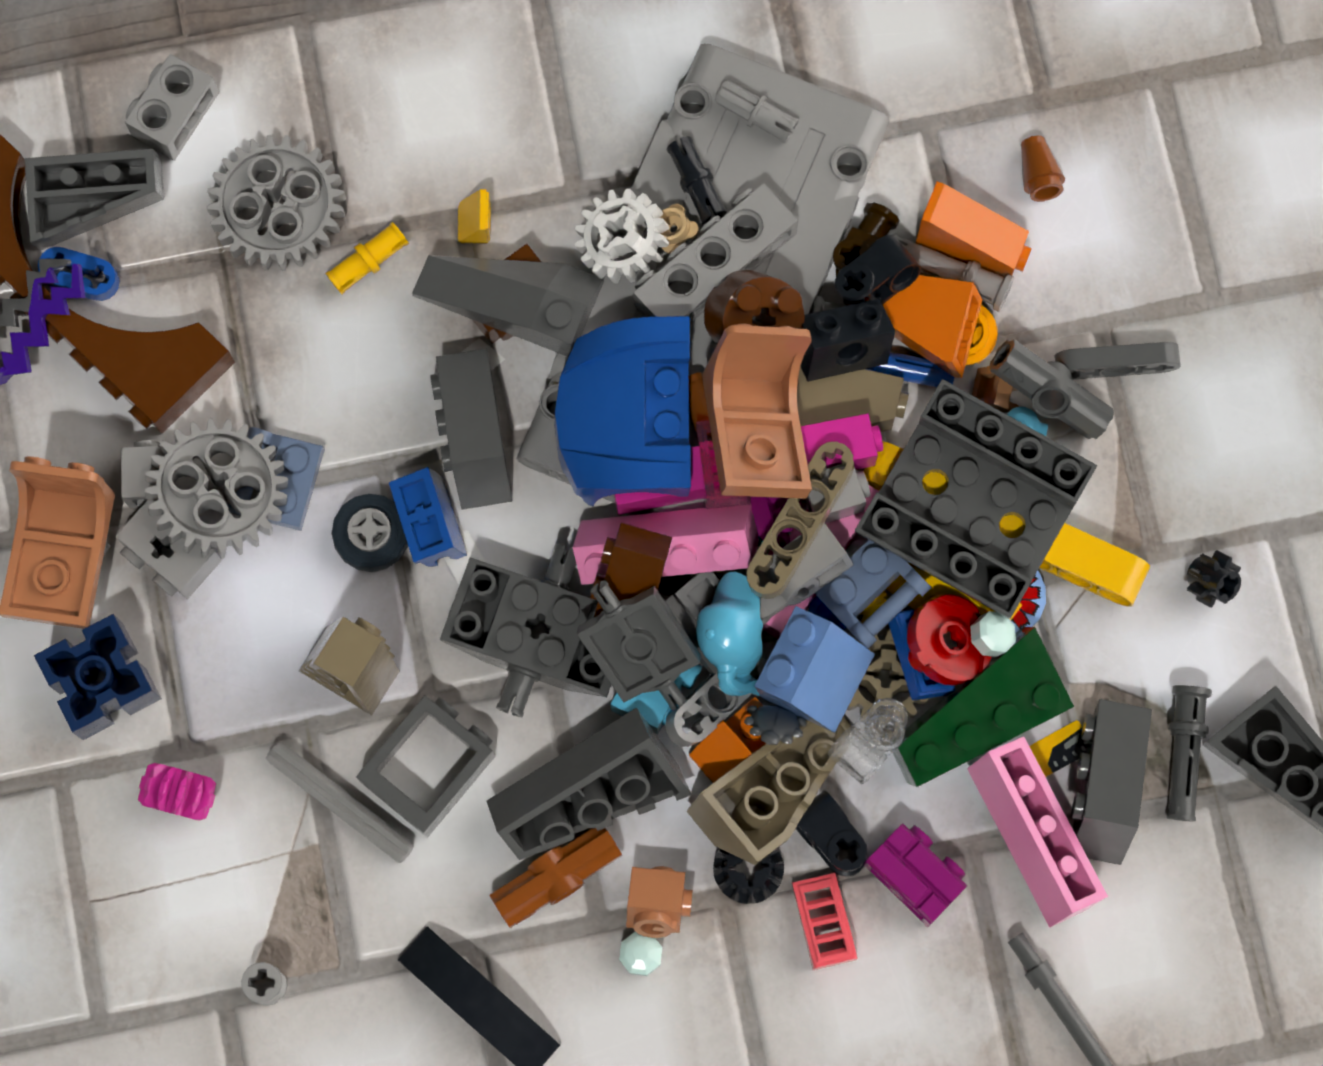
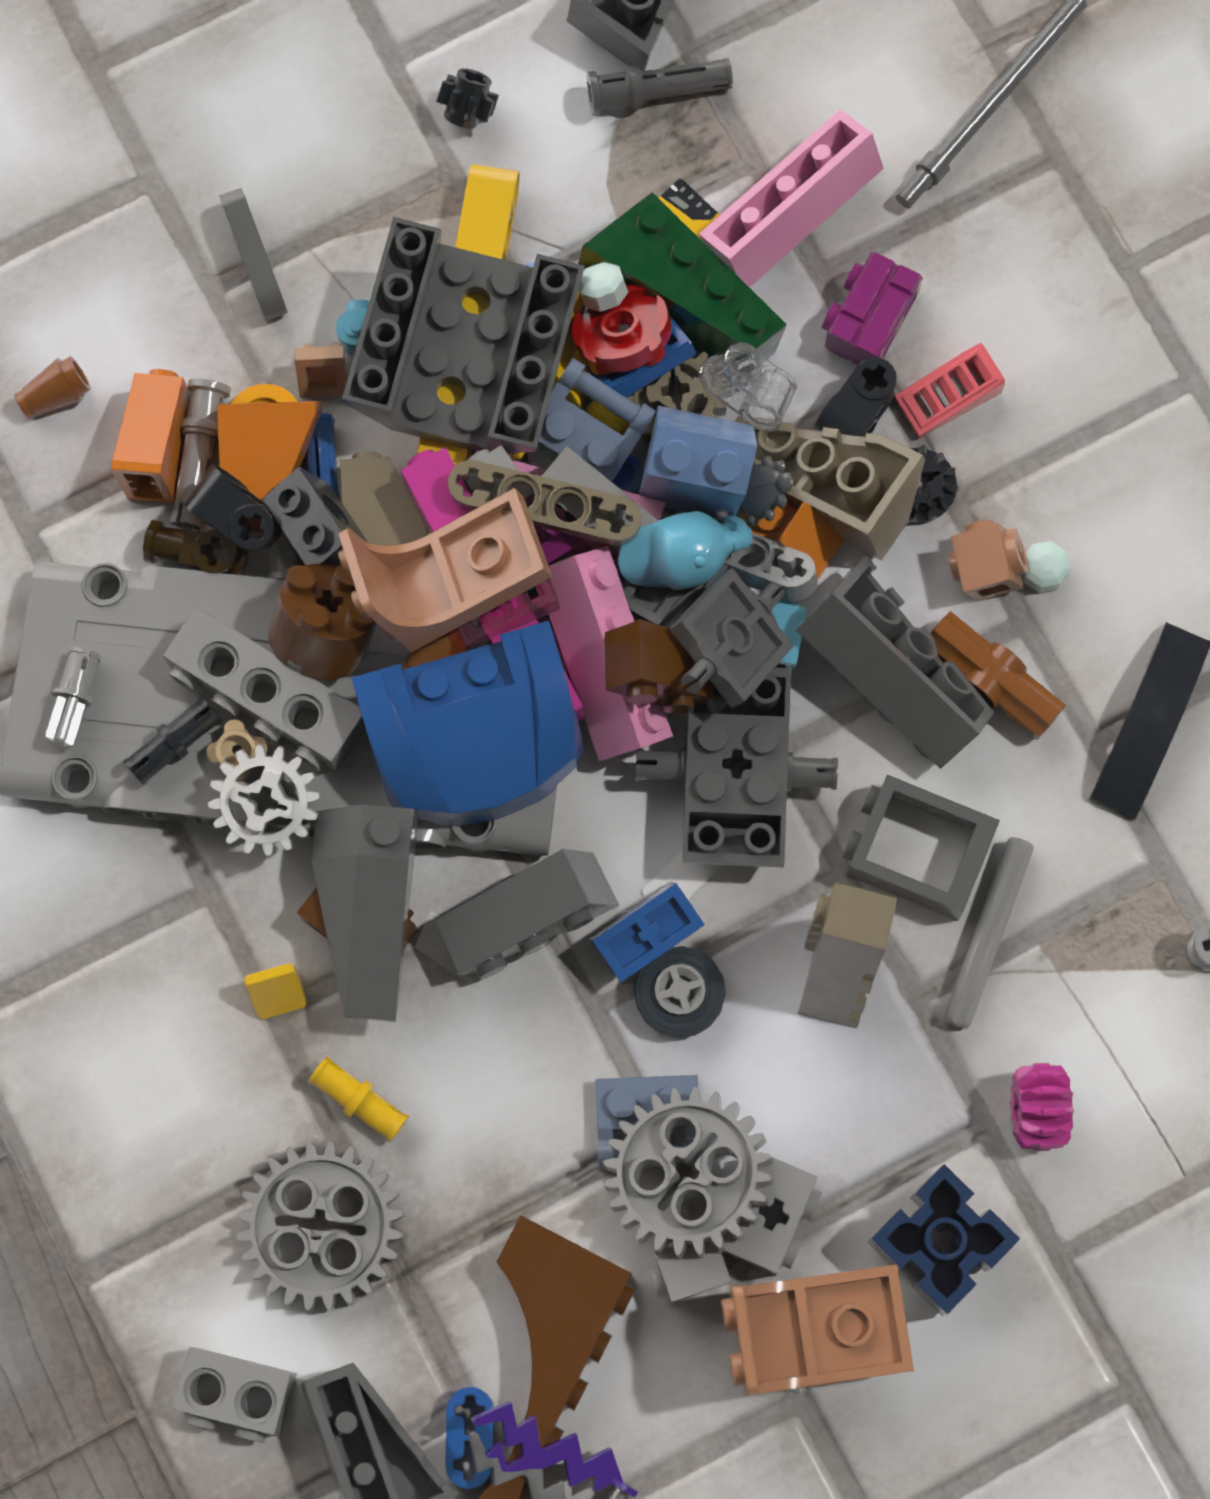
camera: 105 degrees left, 0 degrees up
dark grey piece [989,339,1114,439] -> none
dark grey wedge [1071,699,1152,865] -> none

